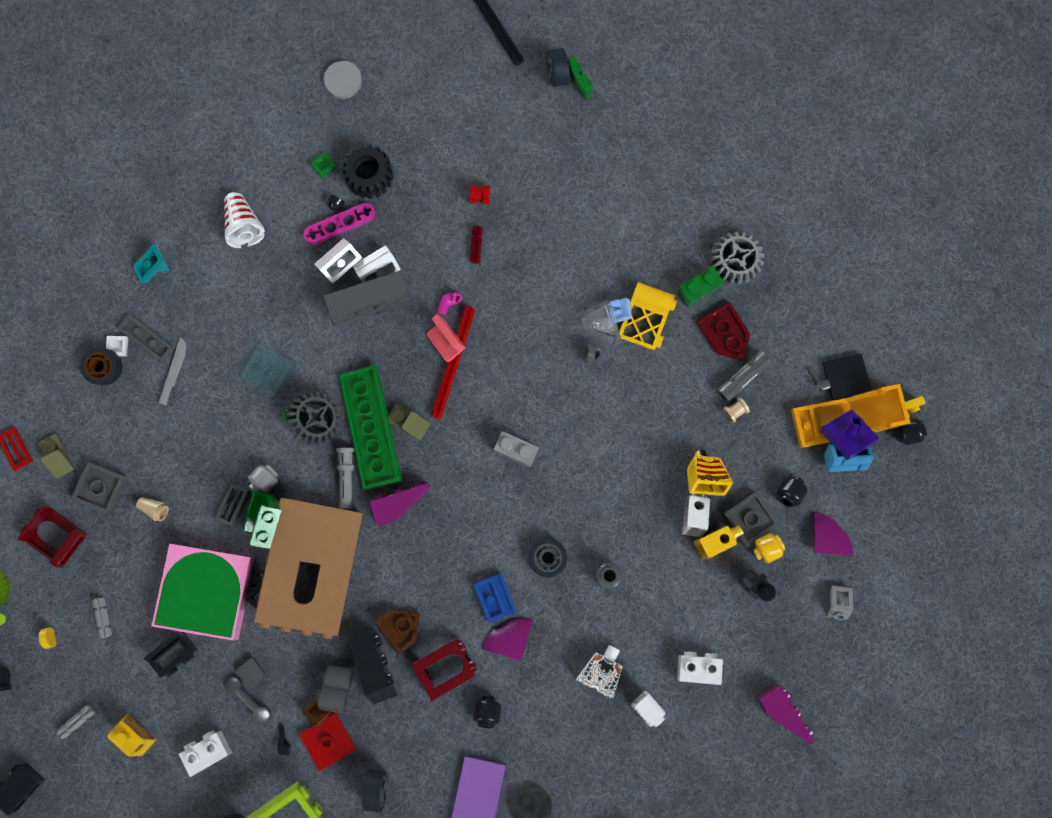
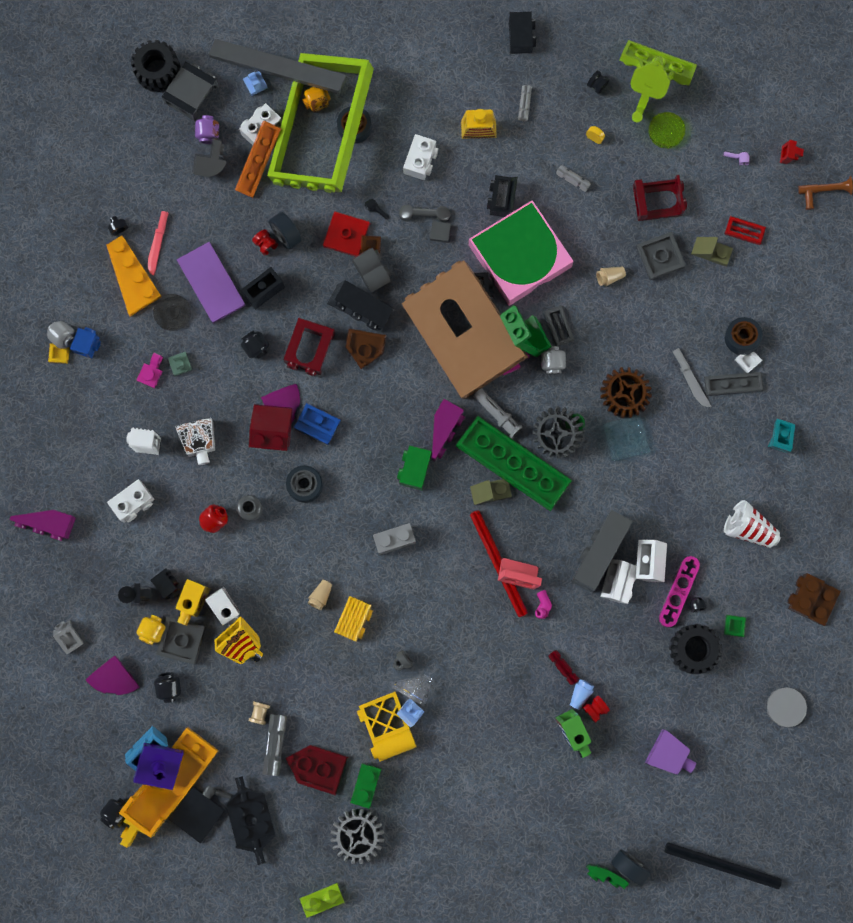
camera: 140 degrees right, 0 degrees up
none -> dark pink plate [137,353,163,389]
none -> black brick [150,568,181,600]
none -> sand green tile [168,351,192,376]
none -> red head [199,504,228,533]
none -> black plate [225,776,276,865]
none -> black brick [241,267,285,310]
none -> dark red slope [249,404,292,451]
none -> red wheel [252,229,278,256]
none -> lime tile [300,883,344,918]
none -> tan cone [308,580,332,610]
none -> yellow brick [334,596,373,642]
none -> green brick [397,445,432,491]
none -> bright green torso [555,709,591,758]
none -> light blue cone [570,679,594,710]
none -> reddish brown gear [600,367,652,418]
none -> medium lavender torso [645,729,696,775]
none -> reddish brown plate [787,573,841,626]

